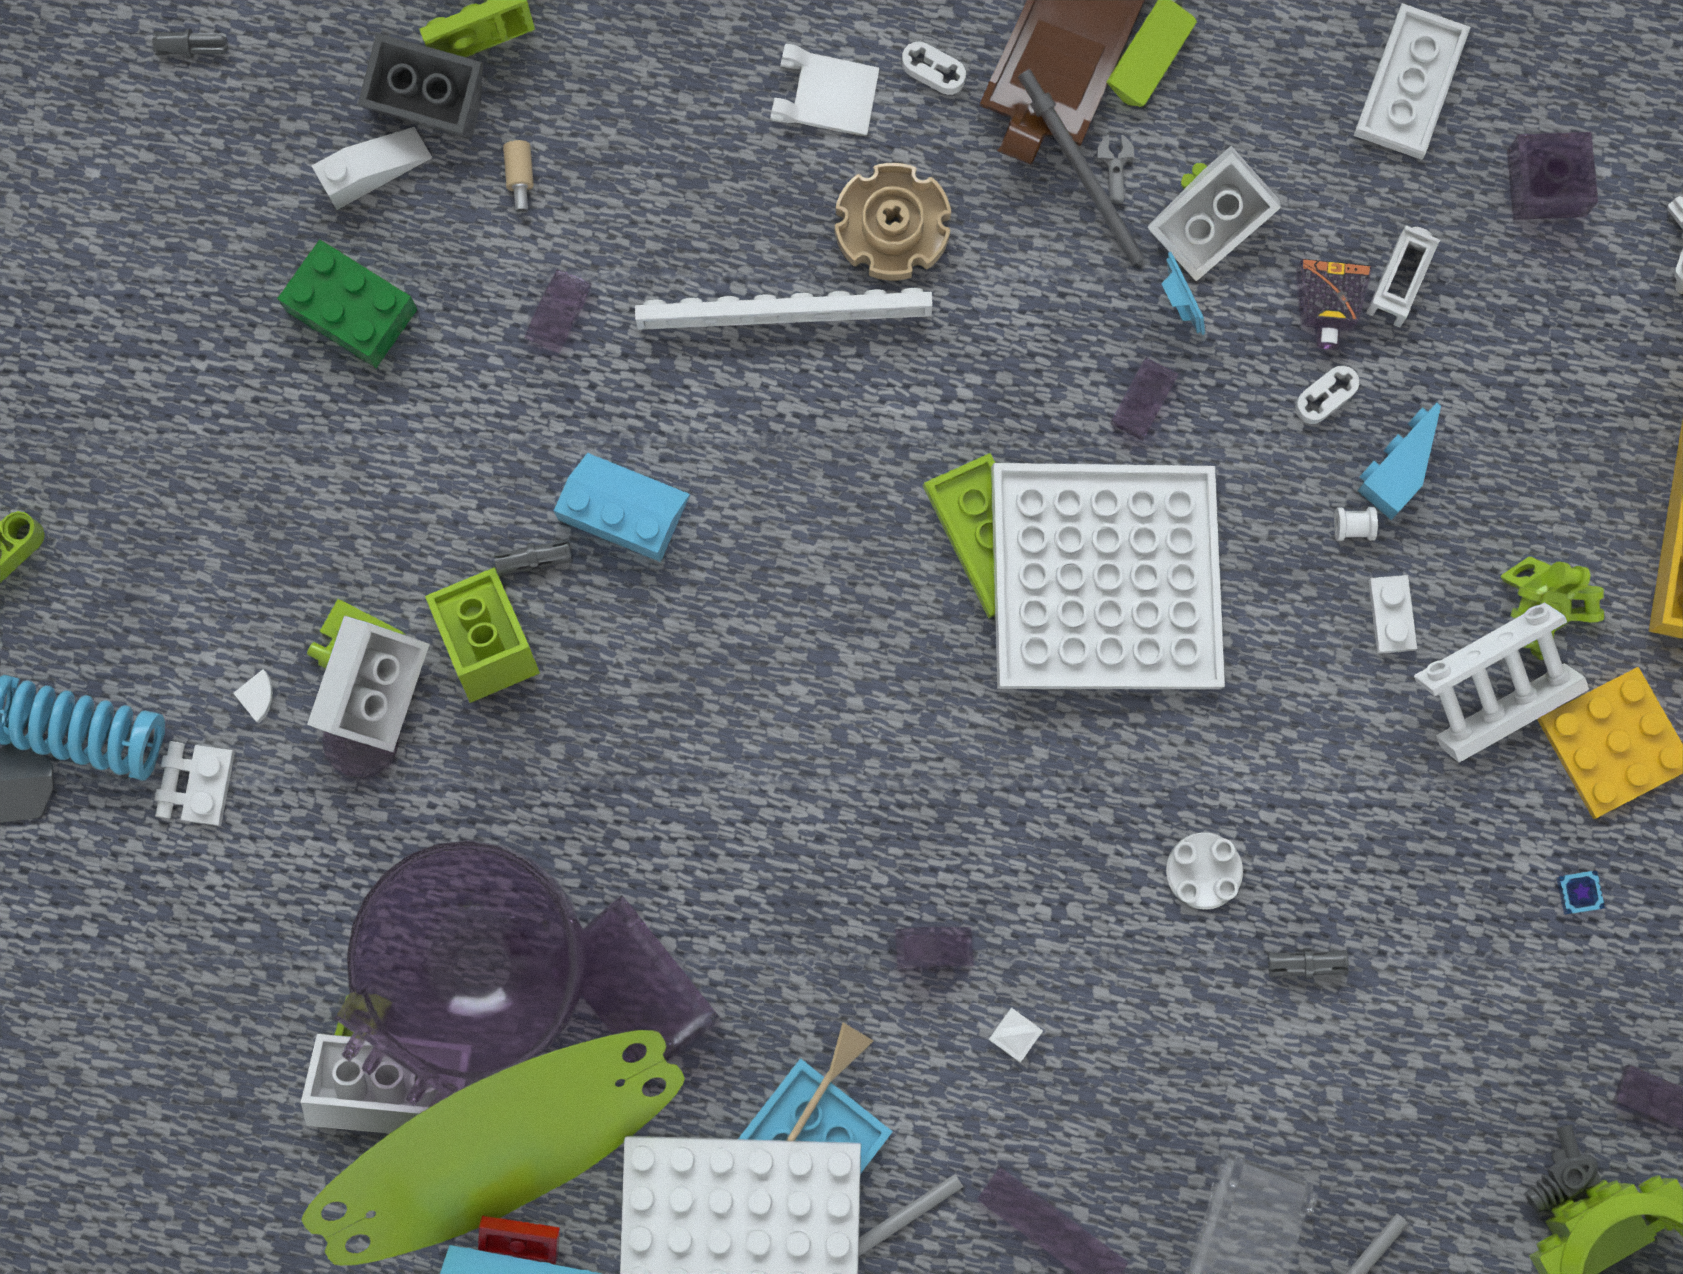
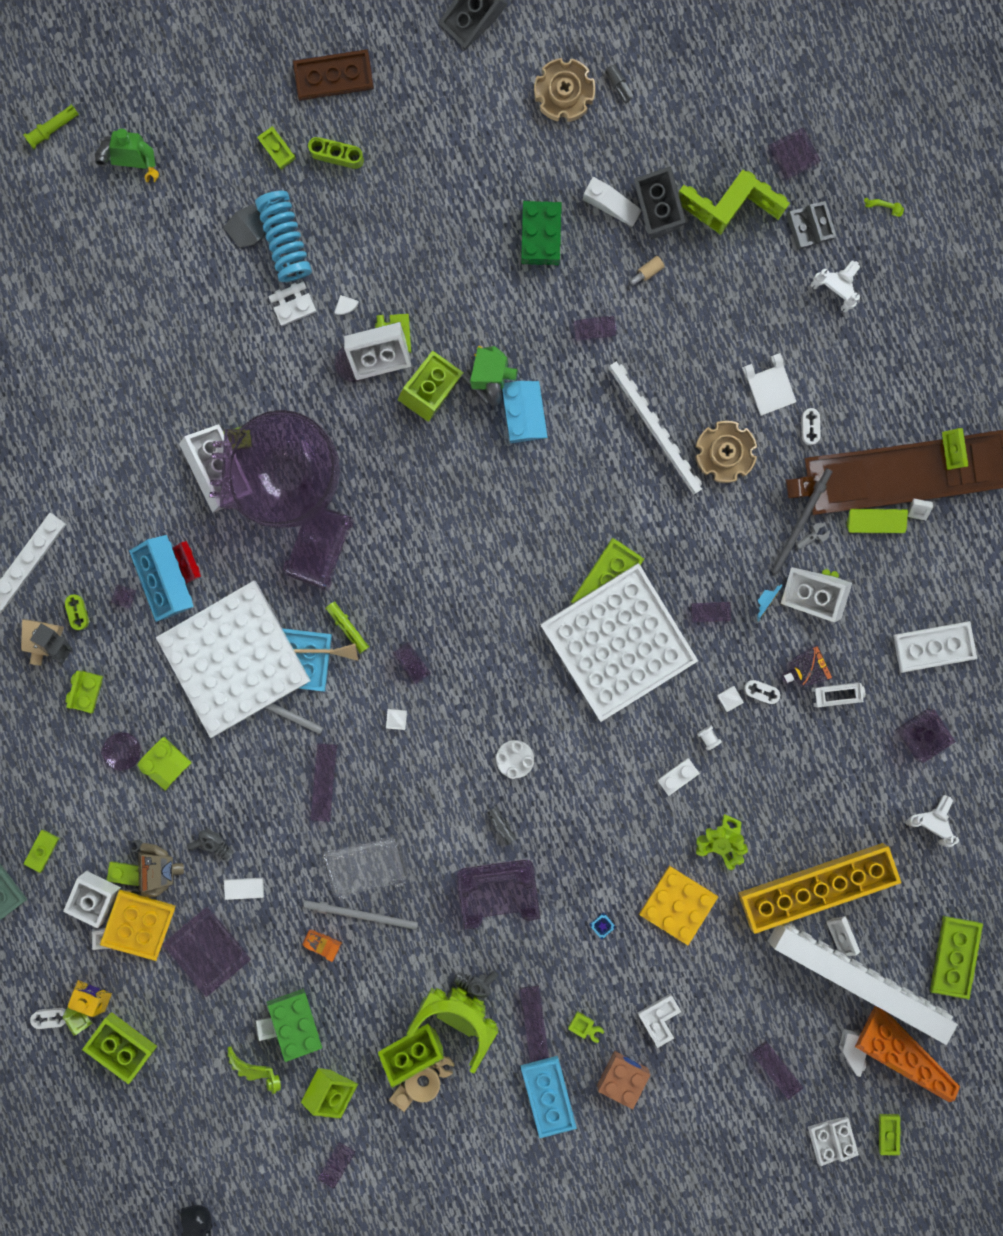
camera: 55 degrees right, 10 degrees up
lime piece [301,1030,685,1266] -> none
medium azure slope [1358,403,1441,520] -> none
white fence [1414,602,1589,763] -> none
none -> lime pin [325,601,370,654]
none -> clear purple windscreen [457,860,541,929]
none -> bright green torso [470,346,518,406]
none -> tan piece [534,58,595,122]
none -> white tile [717,686,744,712]

